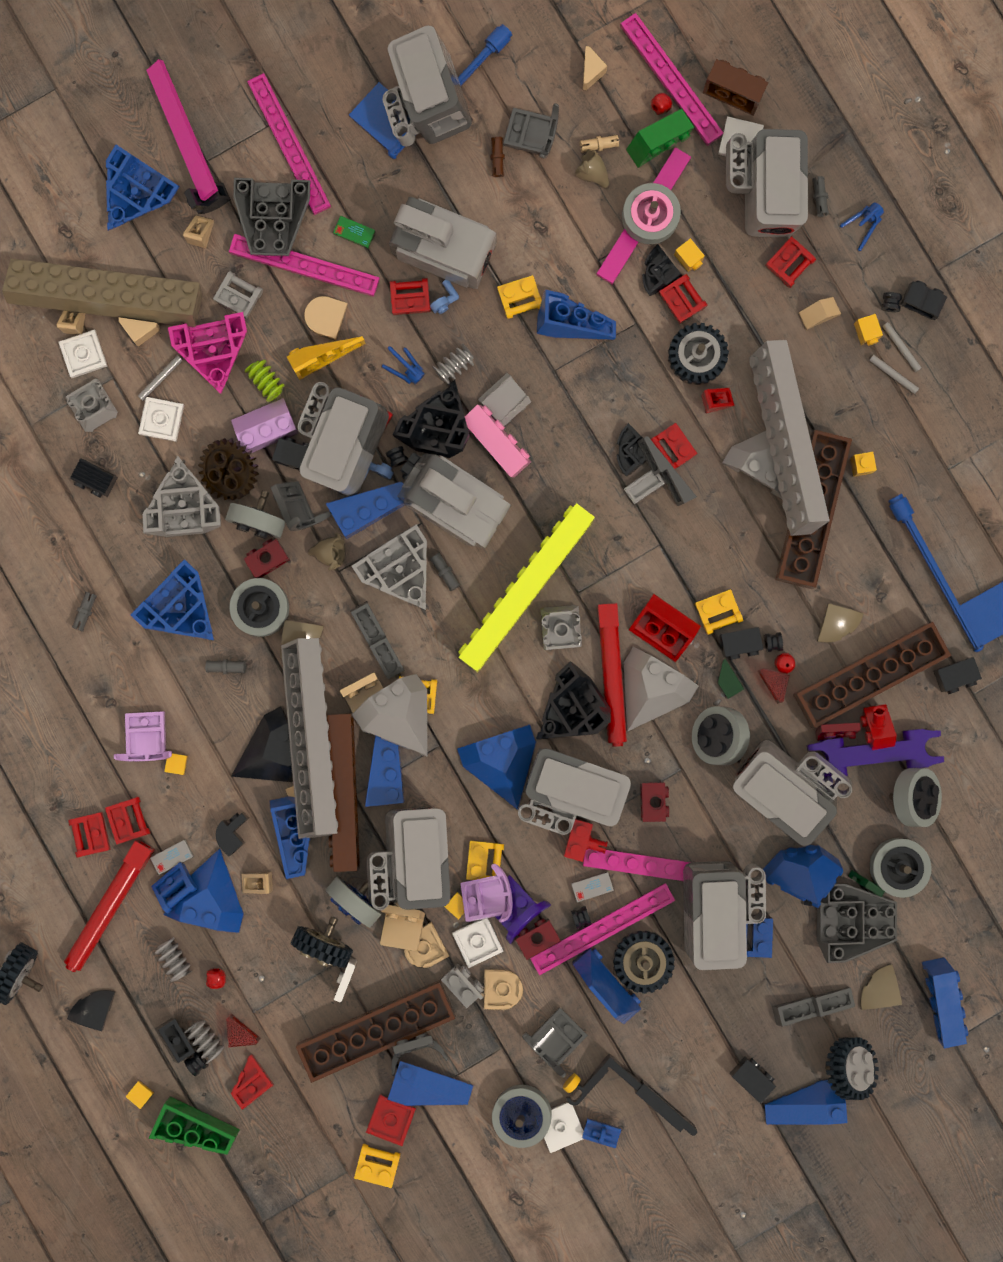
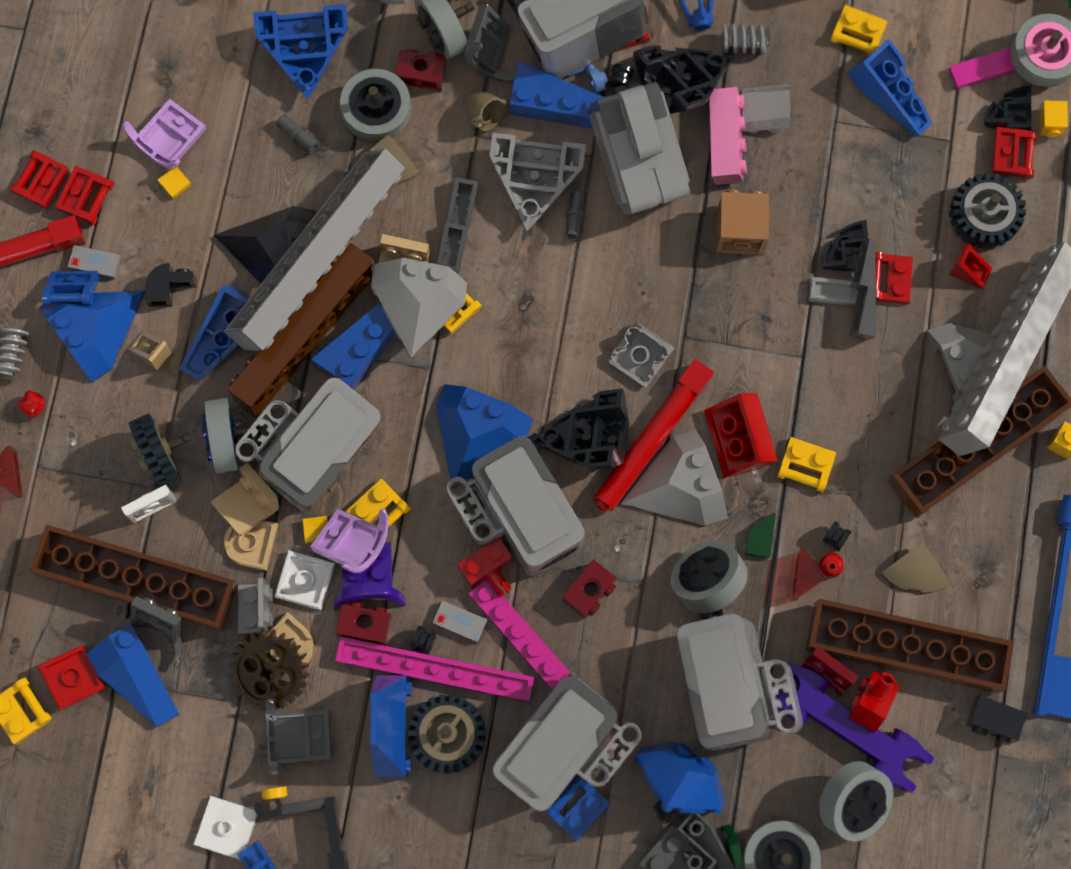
camera: 40 degrees right, 10 degrees down
neon yellow brick [458,503,595,673] -> none
wheel [492,1085,552,1148] -> none
black brick [719,627,764,660] -> none
none -> dark brown gear [228,630,309,711]
none -> medium nougat brick [716,190,769,254]

